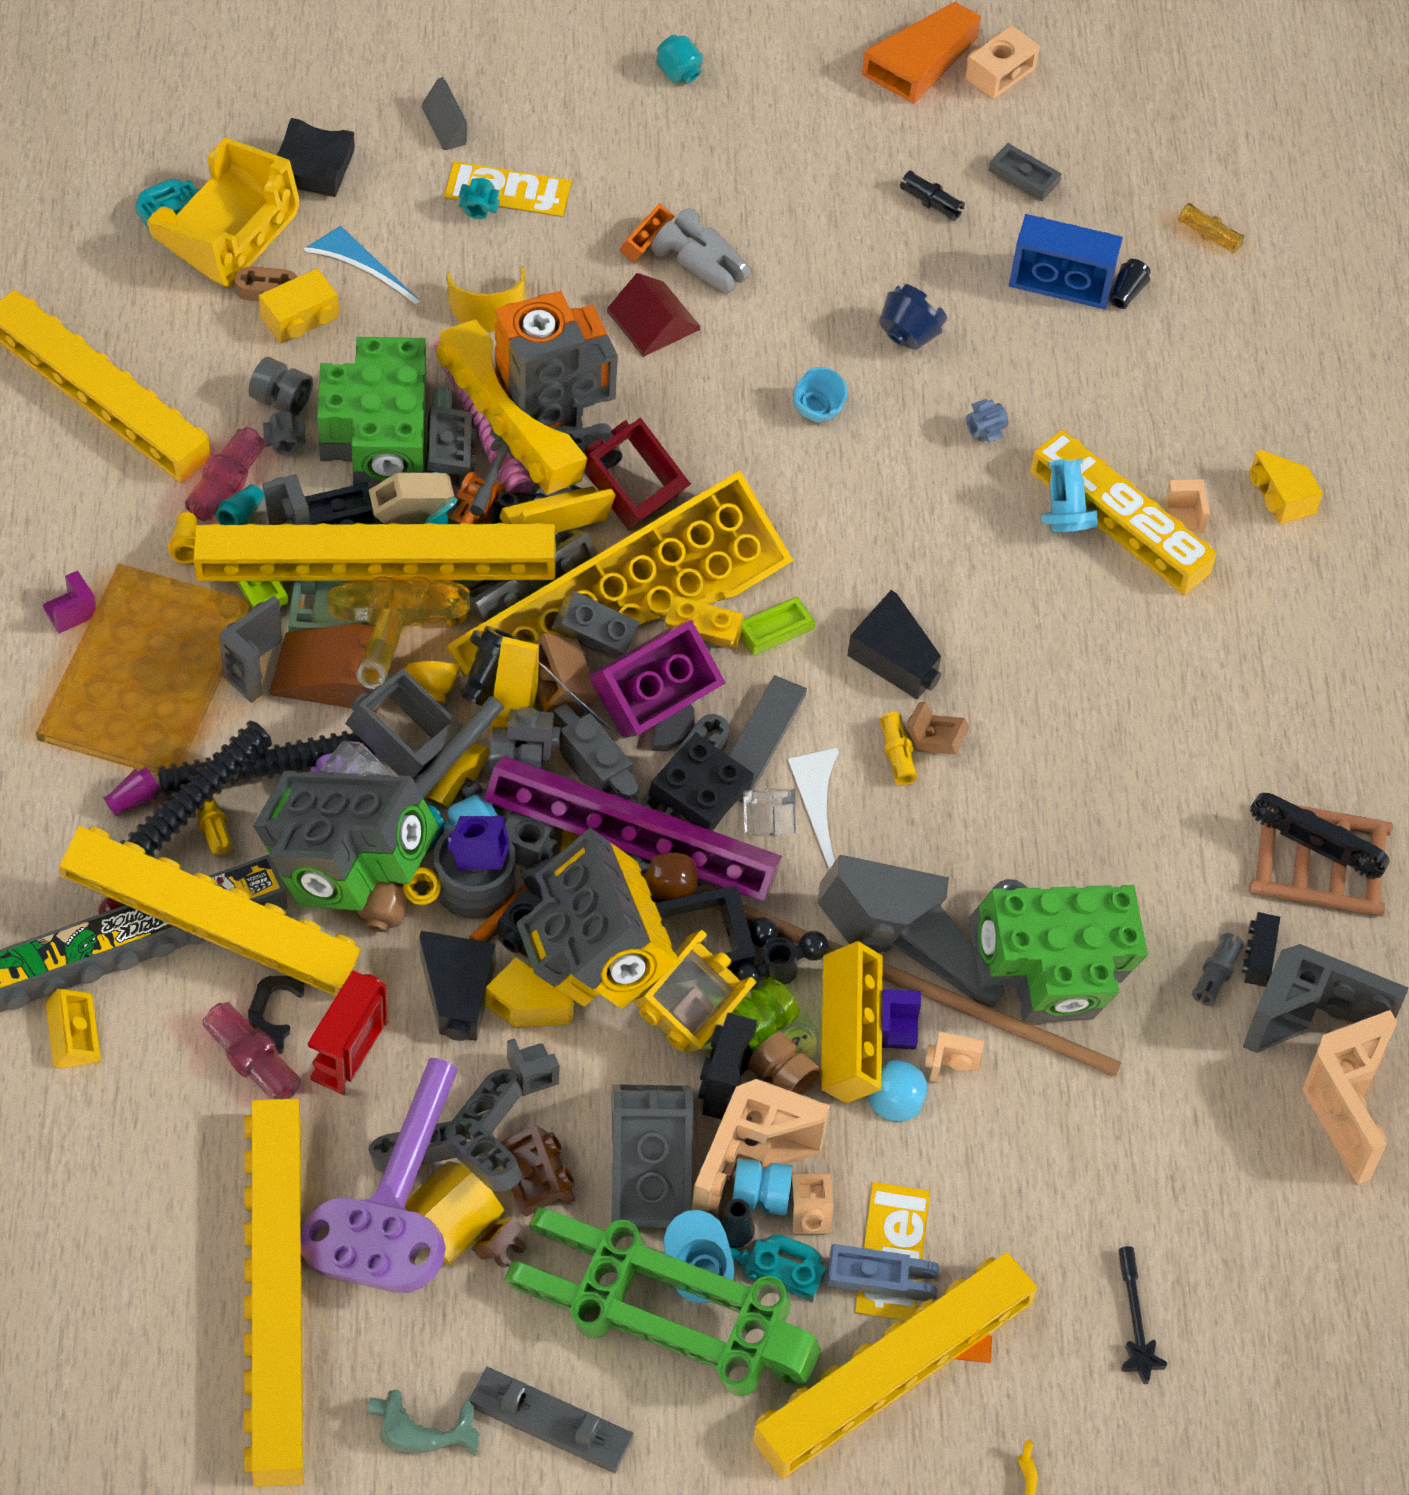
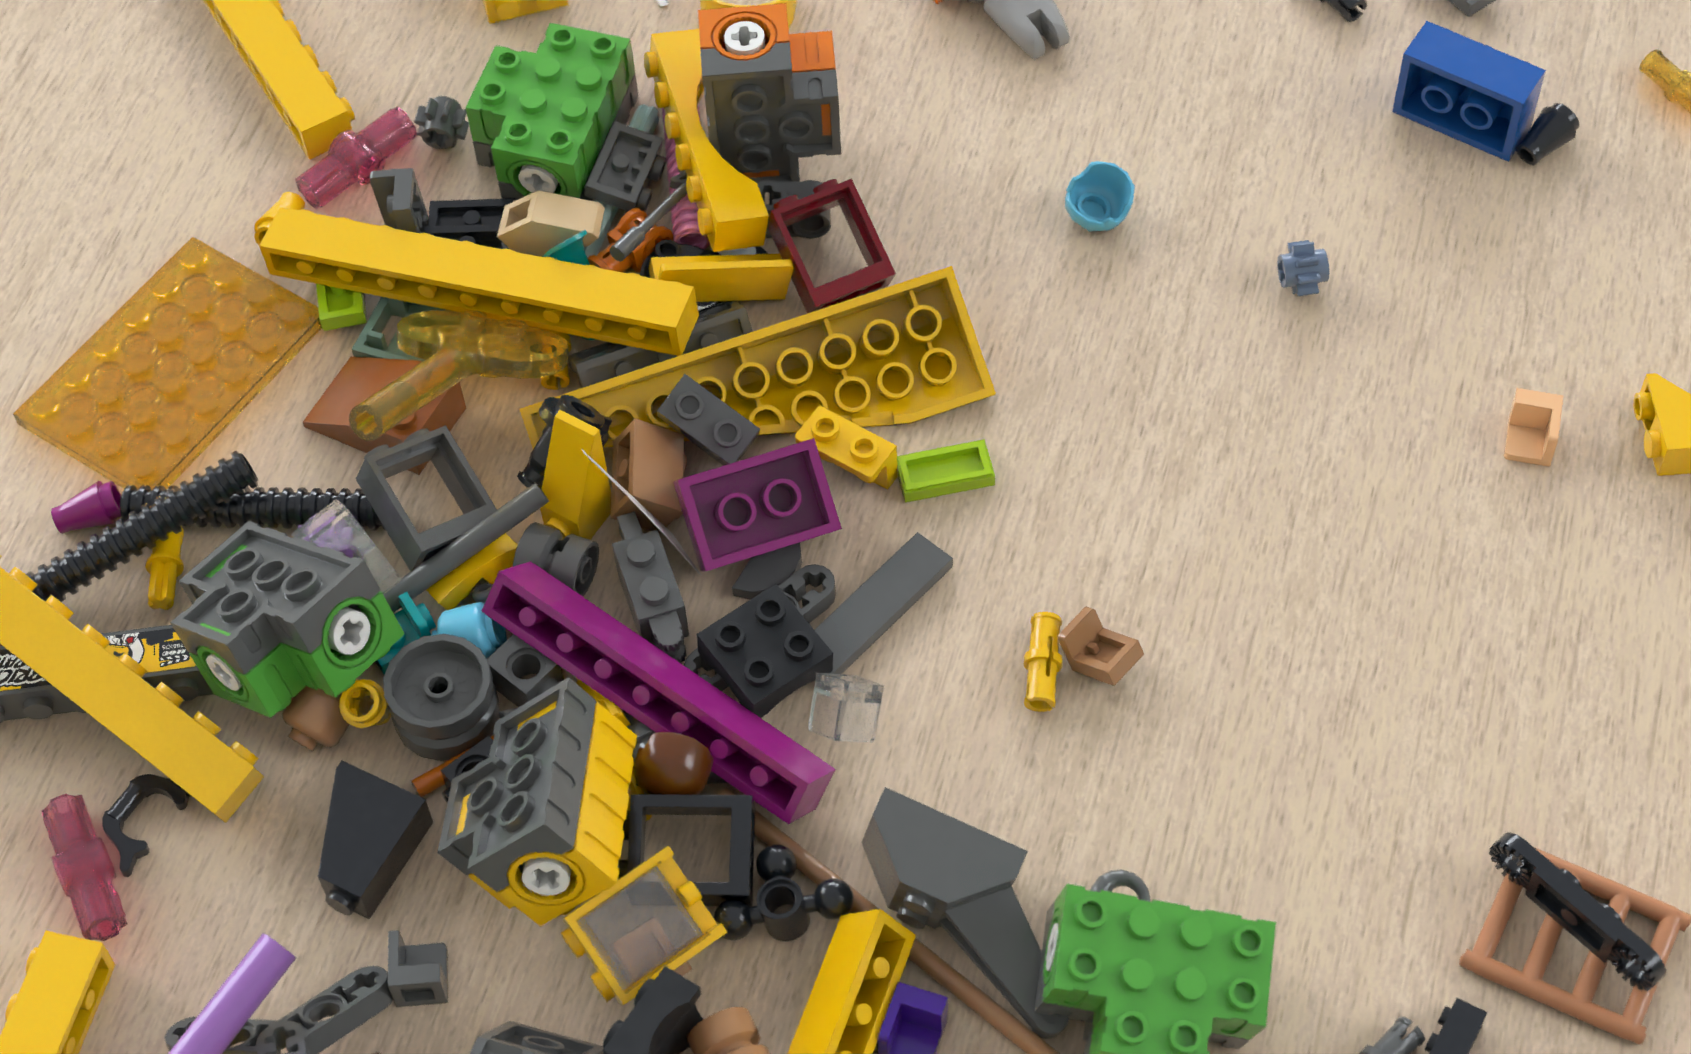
camera: 25 degrees right, 0 degrees up
magenta panel [43,570,97,634] -> none
teal cone [216,484,264,525] -> none
dark grey bracket [219,596,282,703] -> none
dark grey wheel [248,357,313,416] -> none
red window [307,970,388,1096] -> none
yellow piece [400,661,461,705] -> none
dark purple brick [448,816,510,870] -> none
yellow slope [486,957,574,1028] -> none
dark grey bracket [507,707,560,761] -> none
dark red slope [607,273,700,357] -> none
clear neon green wheel [732,978,800,1049] -> none
clear tile [782,1021,819,1058] -> none
white sticker [788,748,839,869] -> none
black slope [847,590,941,700] -> none
dark blue cone [879,284,947,350] -> none
yellow brick [1030,429,1217,596] -> none
medium azure piece [1041,458,1098,532] -> none

